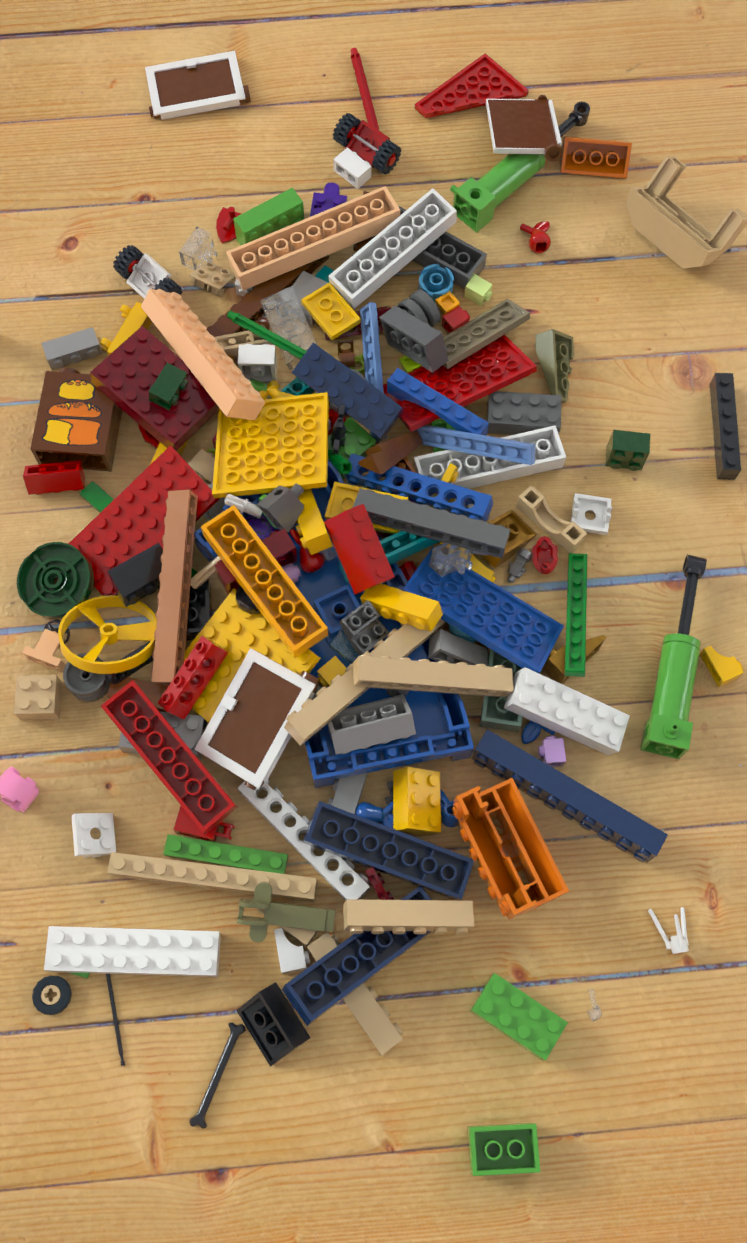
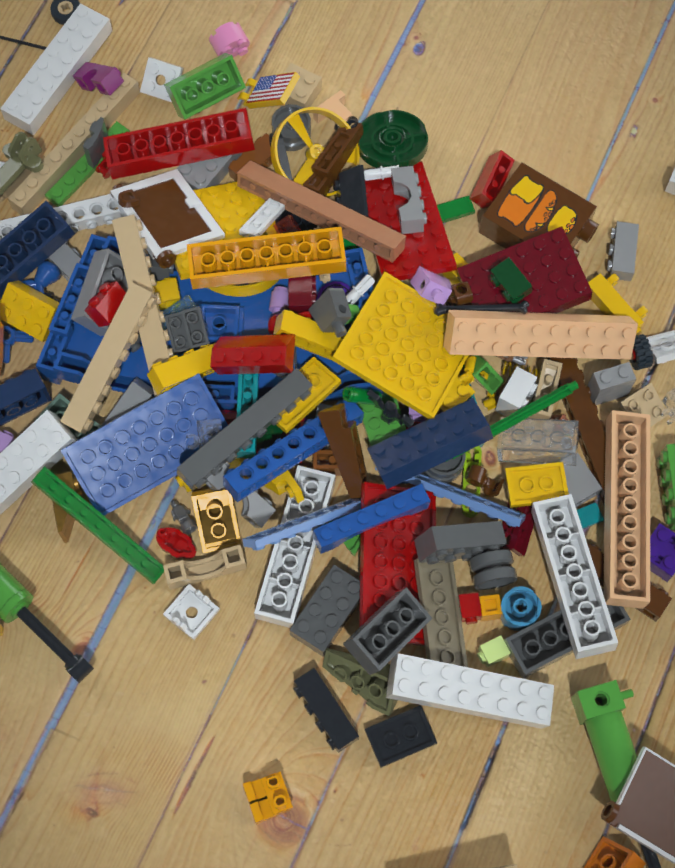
camera: 120 degrees right, 0 degrees up
red brick [158,636,228,719] -> none
red piece [520,221,551,254] -> none
dark green brick [605,430,650,471] -> none
black brick [710,373,741,480] -> none
none -> magenta arch [73,62,124,96]
none -> dark grey slope [83,117,108,168]
none -> red brick [84,281,126,327]
none -> reddish brown tile [118,189,140,208]
none -> bright green brick [164,53,246,120]
none -> tile [237,72,300,109]
none -> white tile [239,198,285,237]
none -> light orange hips [243,771,293,825]
none -> clear red brick [273,215,302,234]
none -> black brick [293,668,359,753]
none -> reddish brown wedge [303,123,363,197]
none -> dark grey brick [343,587,432,675]
none -> white axle [364,165,399,181]
none -> black plate [364,705,437,768]
none -> white brick [386,653,554,729]
none -> light grey arch [391,166,427,234]
none -> lavender torso [410,266,452,305]
none -> black piece [434,301,529,316]
none -> reddish brown leg [446,281,473,306]
none -> light grey brick [588,362,636,405]

